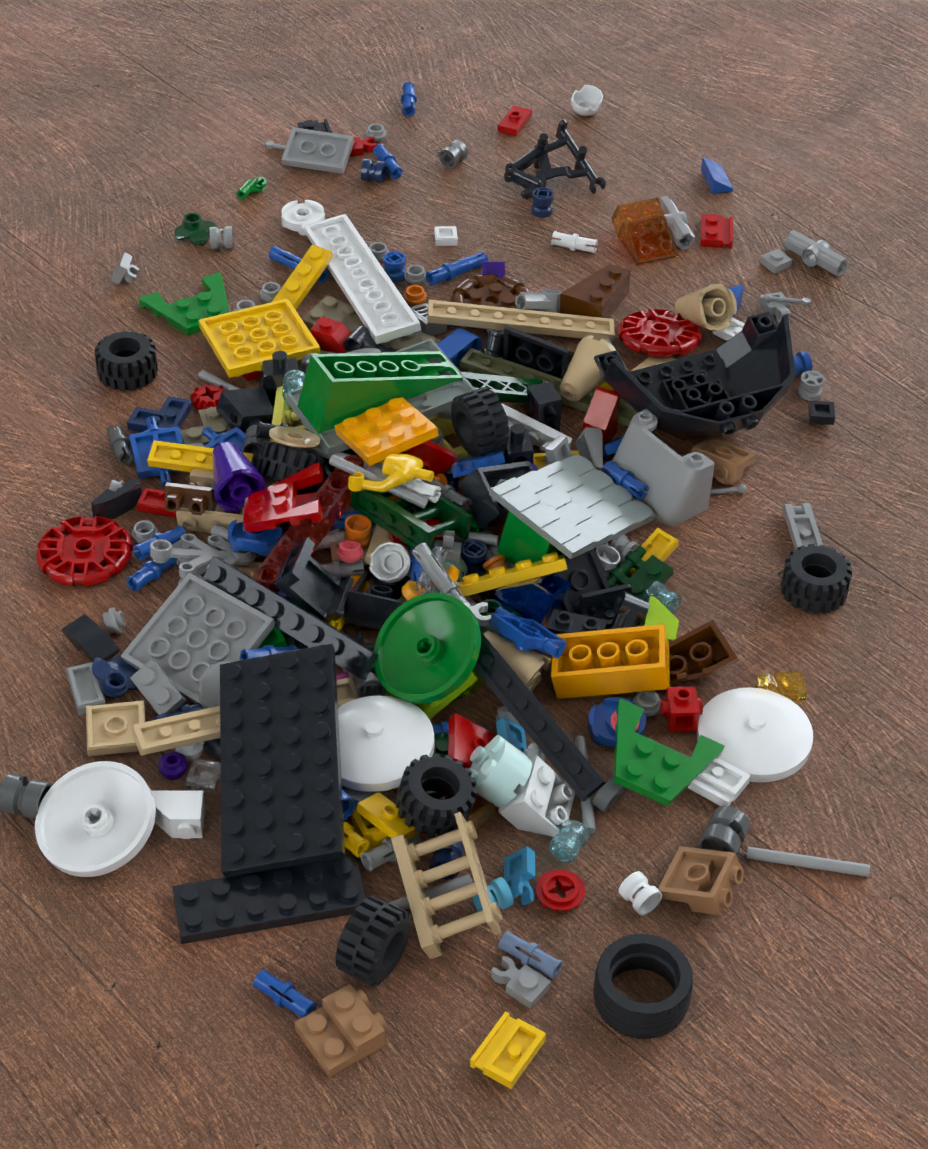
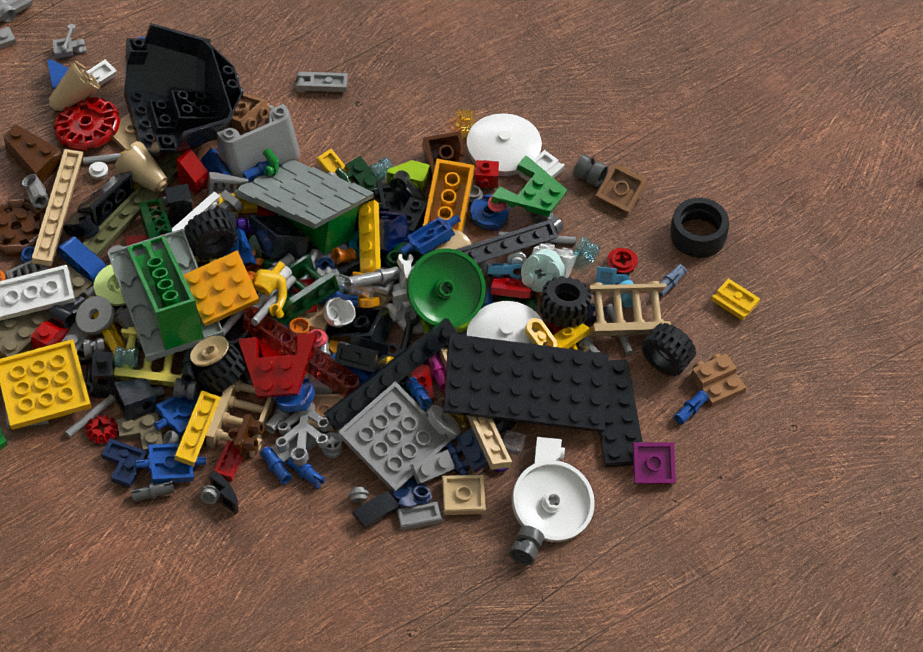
camera: 85 degrees left, 10 degrees up
red plate [36,516,133,587] -> none
black tyre [95,331,158,391] -> none
light grey plate [132,520,158,544] -> none
dark purple cone [212,442,265,512] -> none
light grey plate [491,956,551,1010] -> none
white wheel [619,871,662,916] -> none
light grey bar [746,847,870,877] -> none
black tyre [781,544,853,614] -> none
none -> green arm [263,148,279,177]
none -> yellow plate [524,318,557,347]
none -> magenta plate [632,442,676,484]

